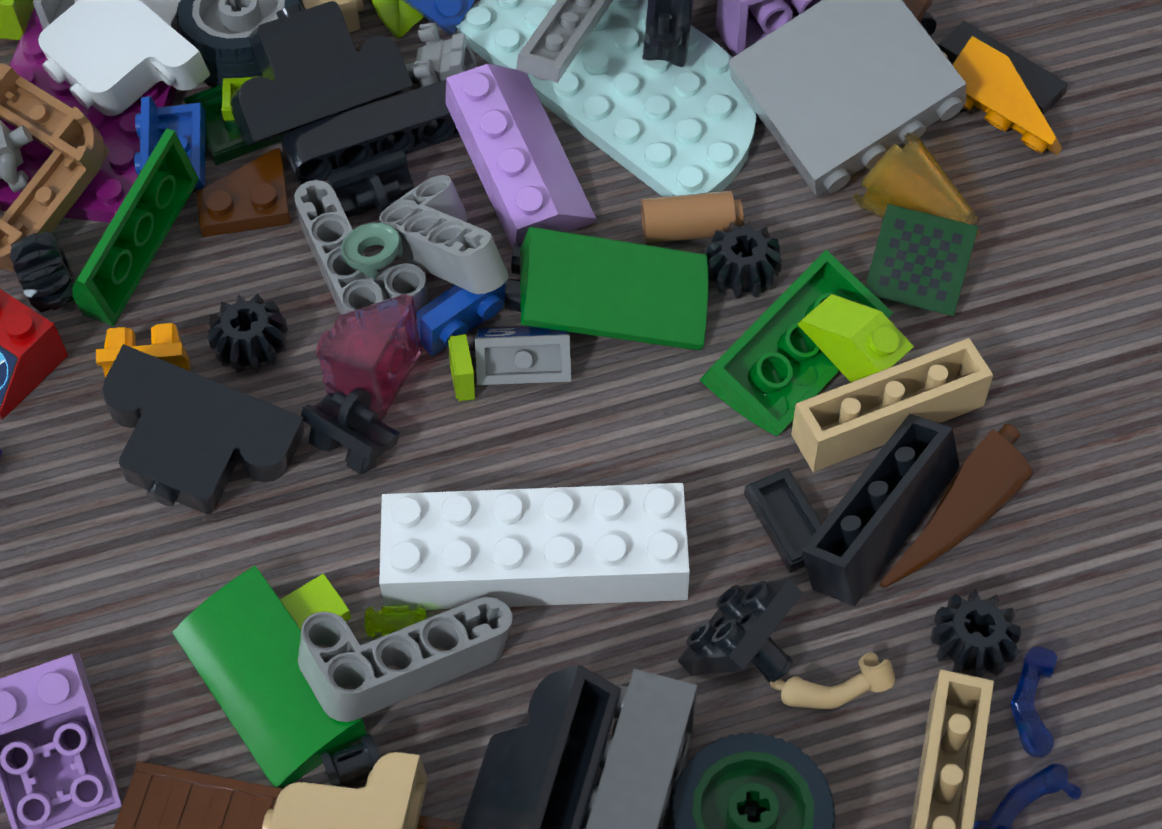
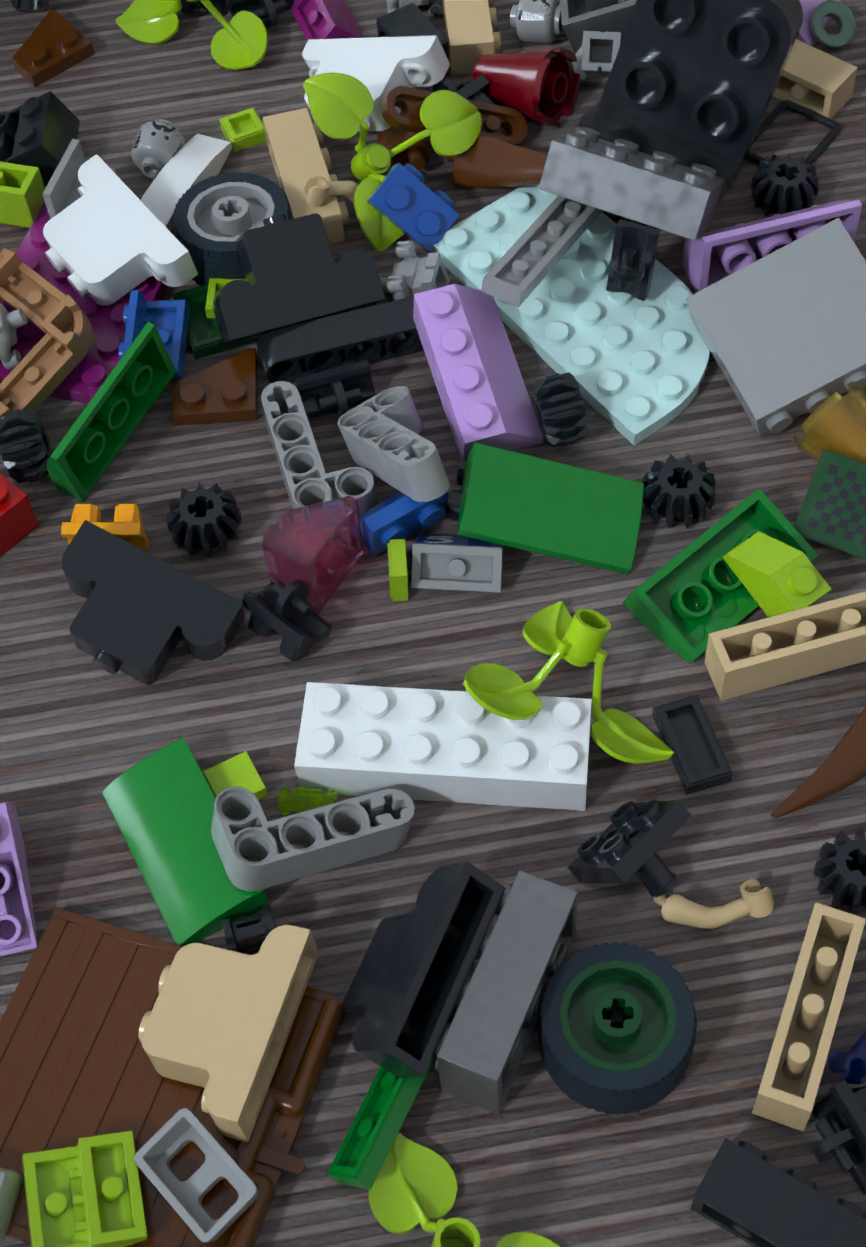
camera: 10 degrees right, 0 degrees up
sand green piece [341,223,403,279] -> none
medium nougat brick [641,191,744,244] -> none
black brick [801,414,960,607] -> none
none -> lime plant [462,601,674,764]
none -> black gear [532,372,589,447]

